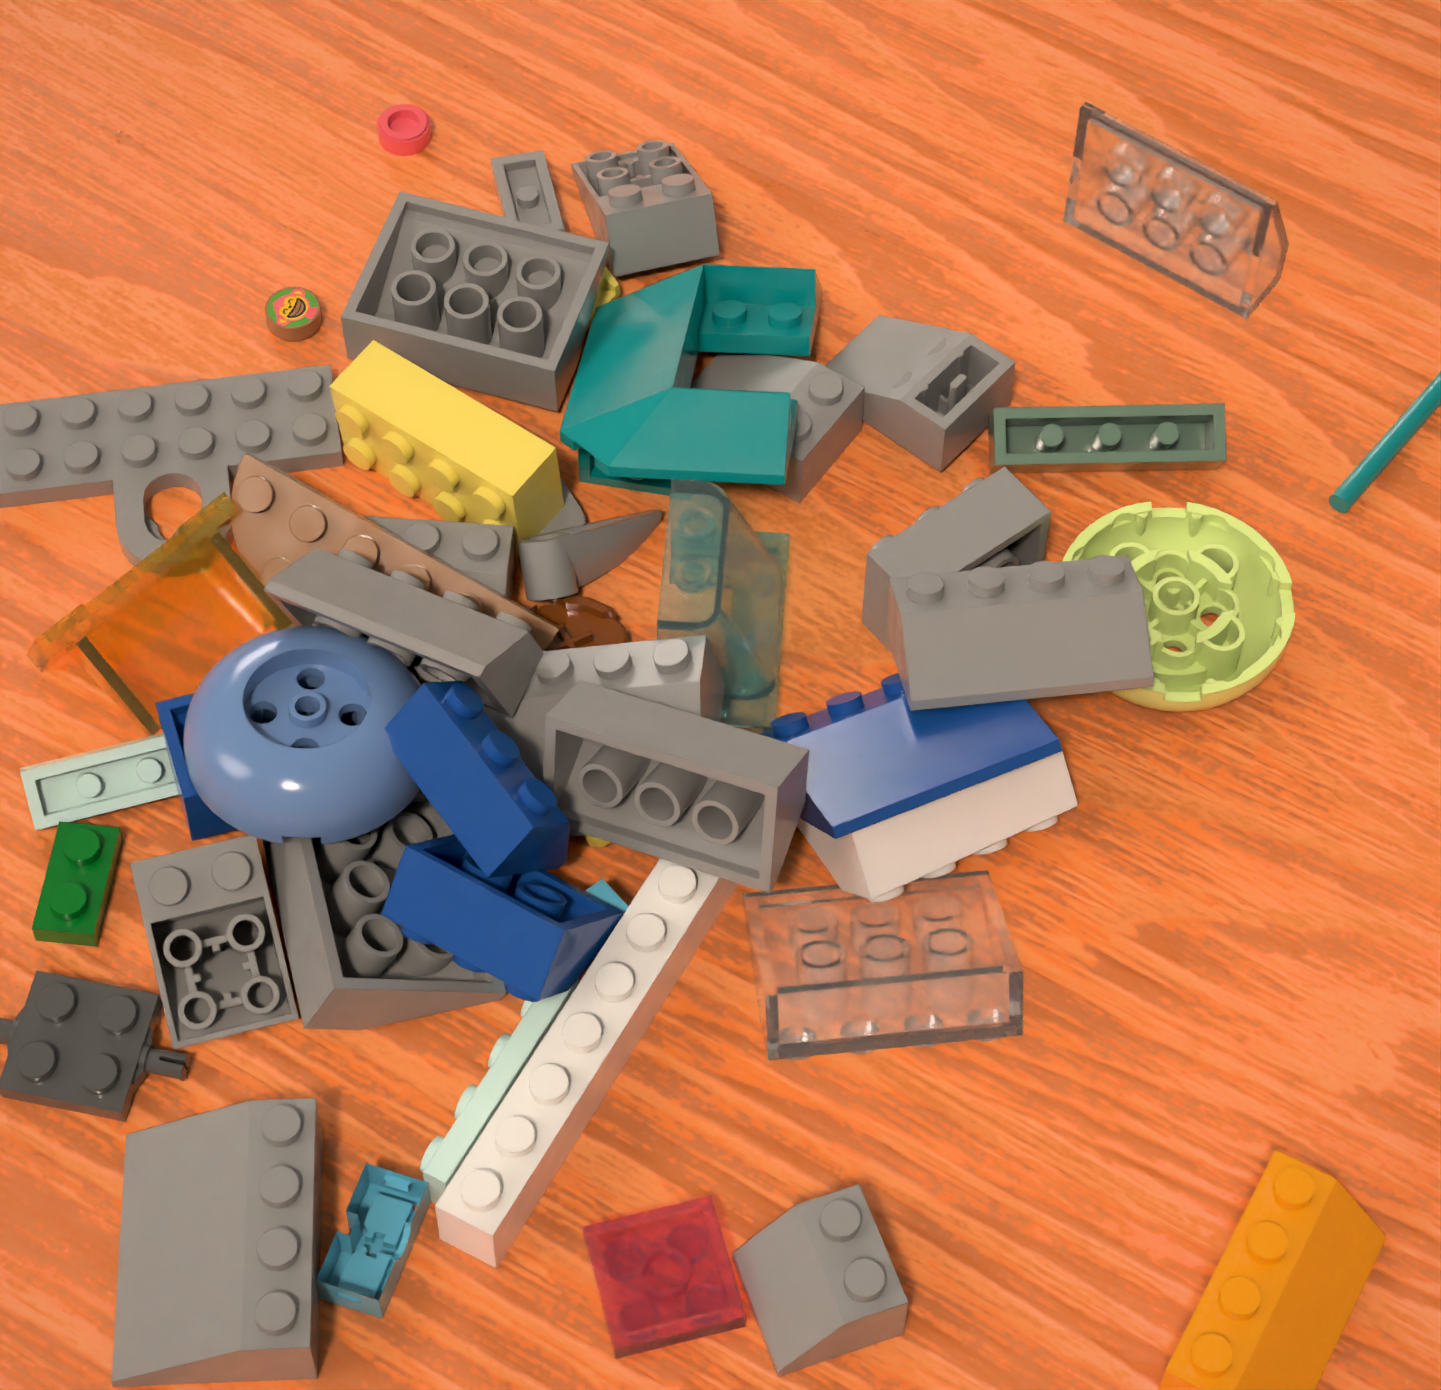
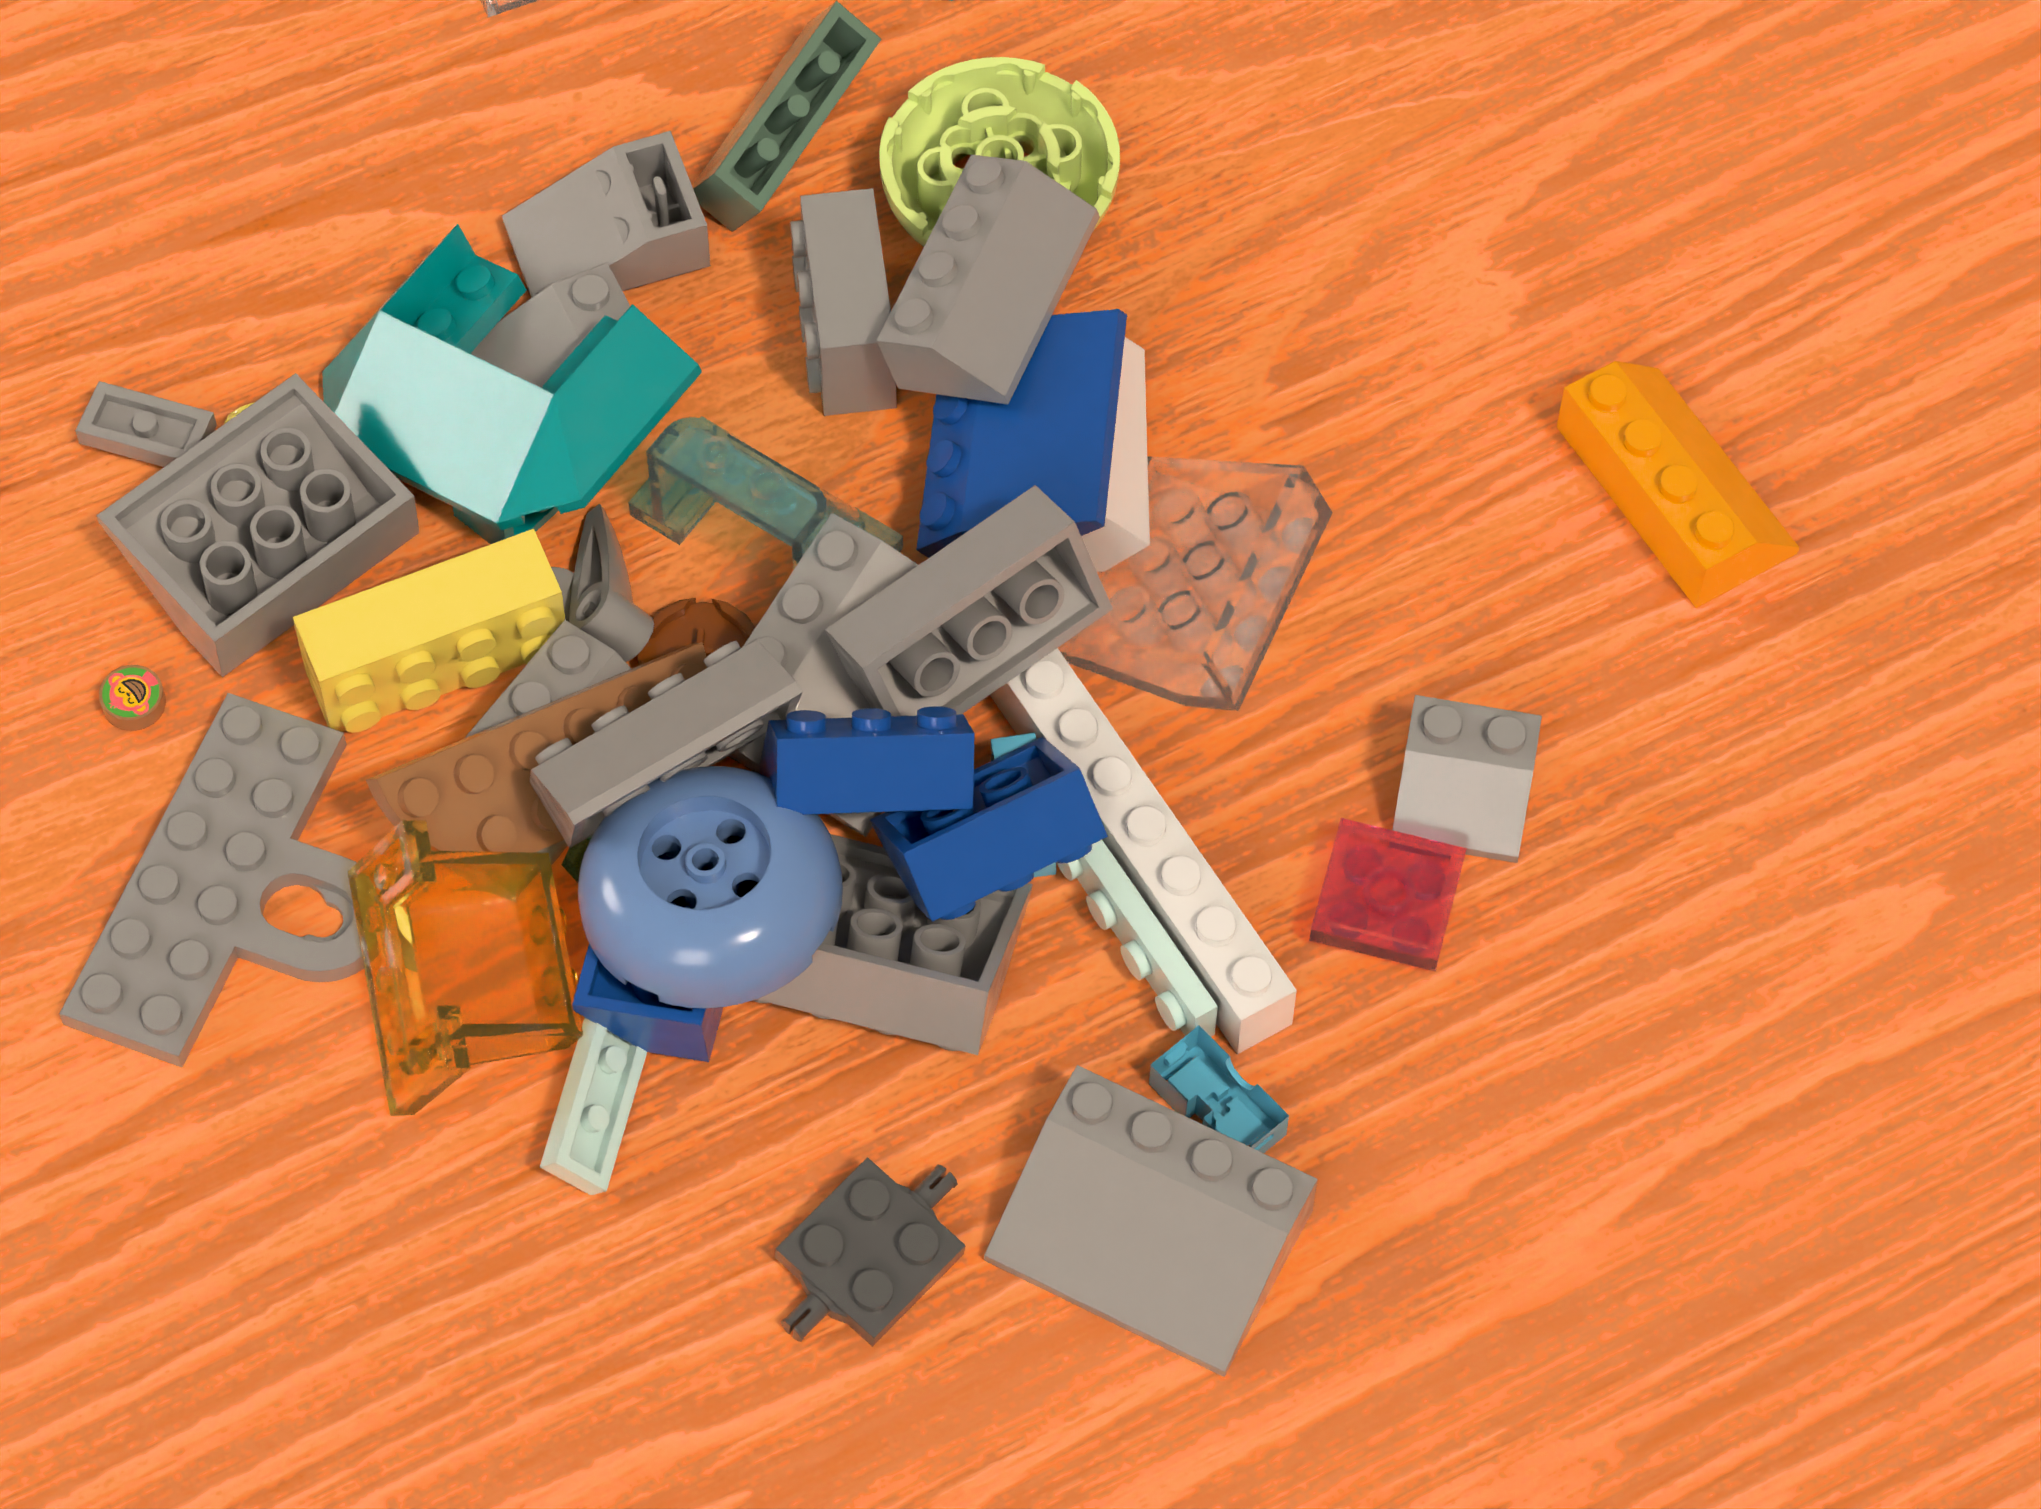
camera: 60 degrees left, 5 degrees up
green plate [32,821,123,947] -> none
light grey slope [130,835,299,1050] -> none
light grey slope [571,140,720,277] -> none

